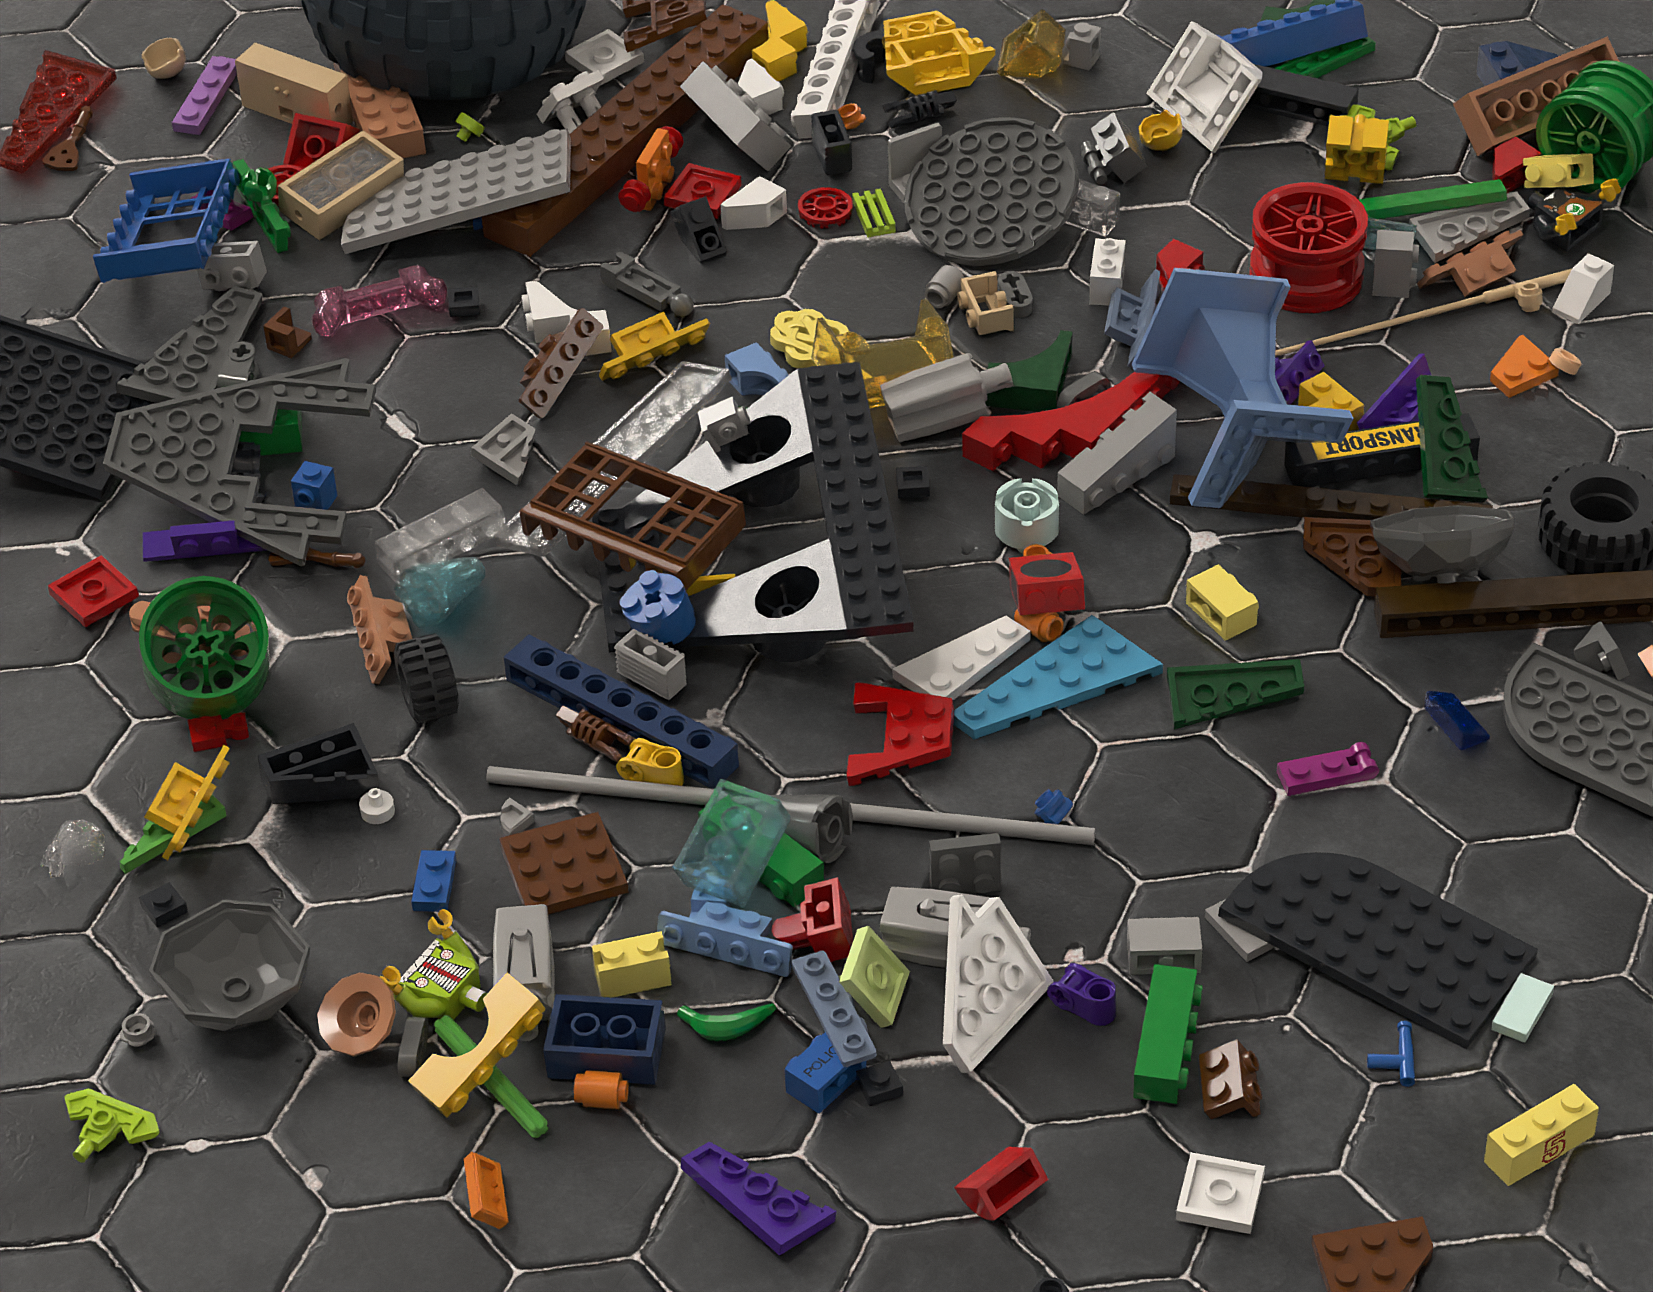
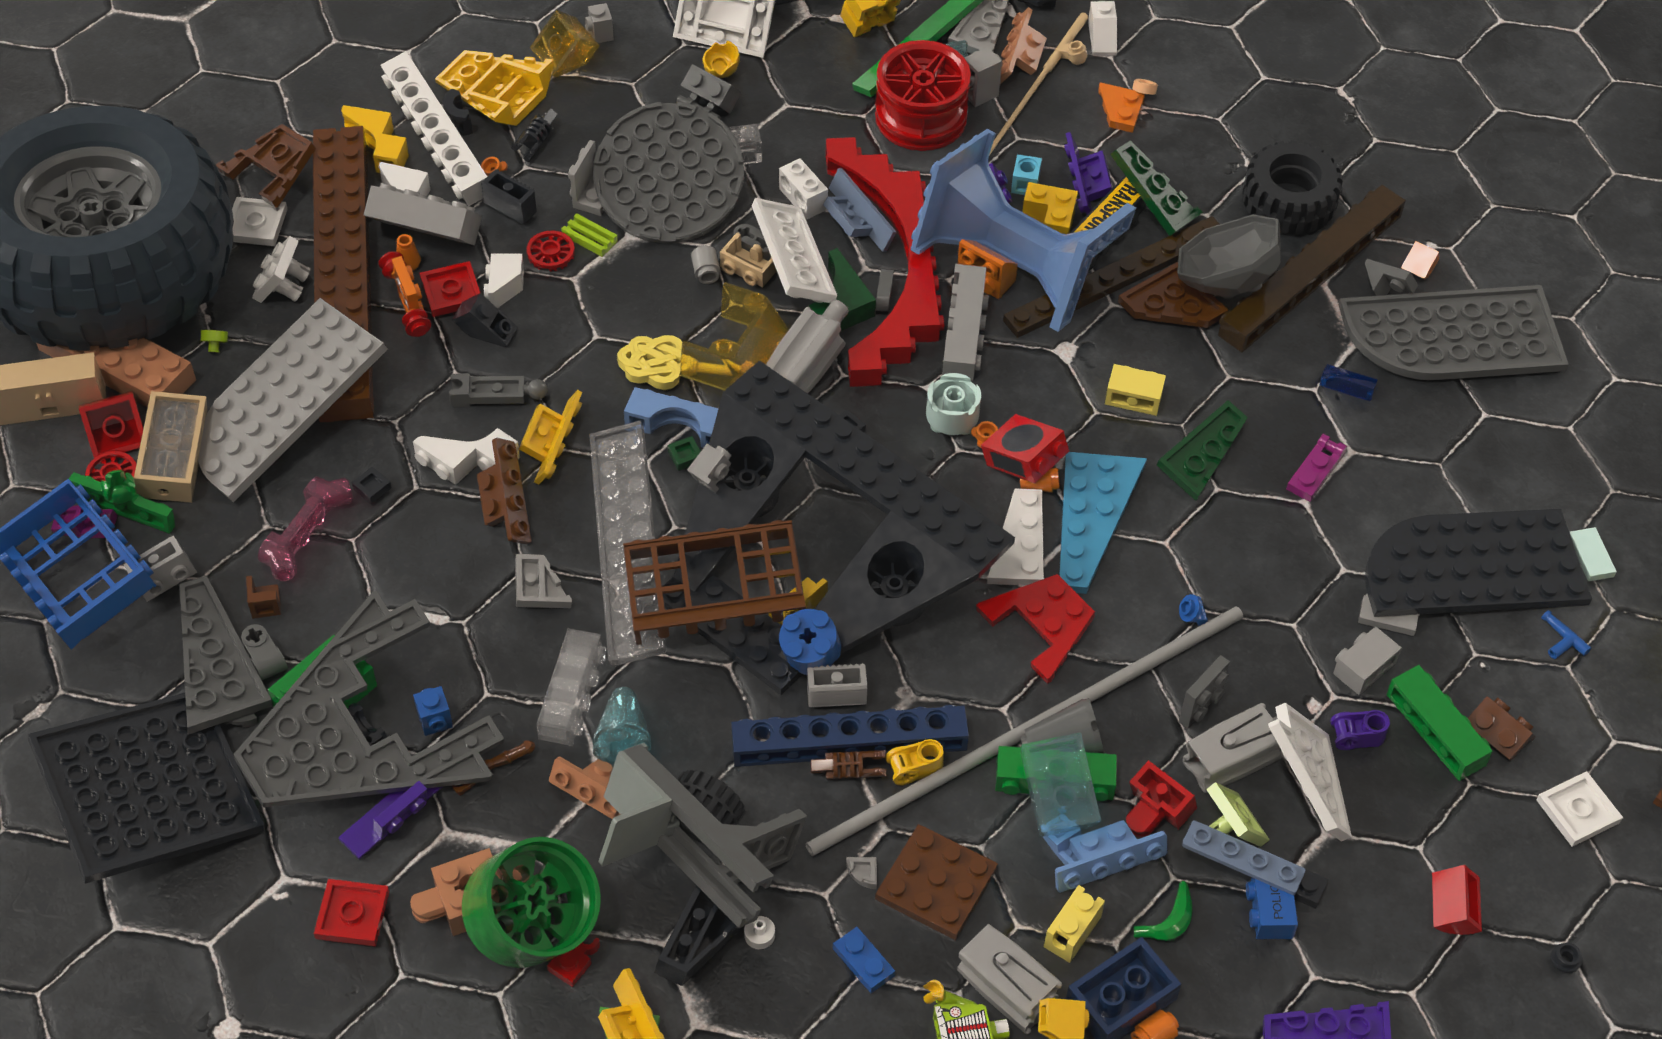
camera: 45 degrees left, 10 degrees up
none -> orange cone [396,234,421,271]
none -> dark grey piece [598,743,807,928]
none -> white plate [752,198,837,303]
none -> orange slope [958,239,1018,299]
none -> medium azure brick [1011,154,1042,195]

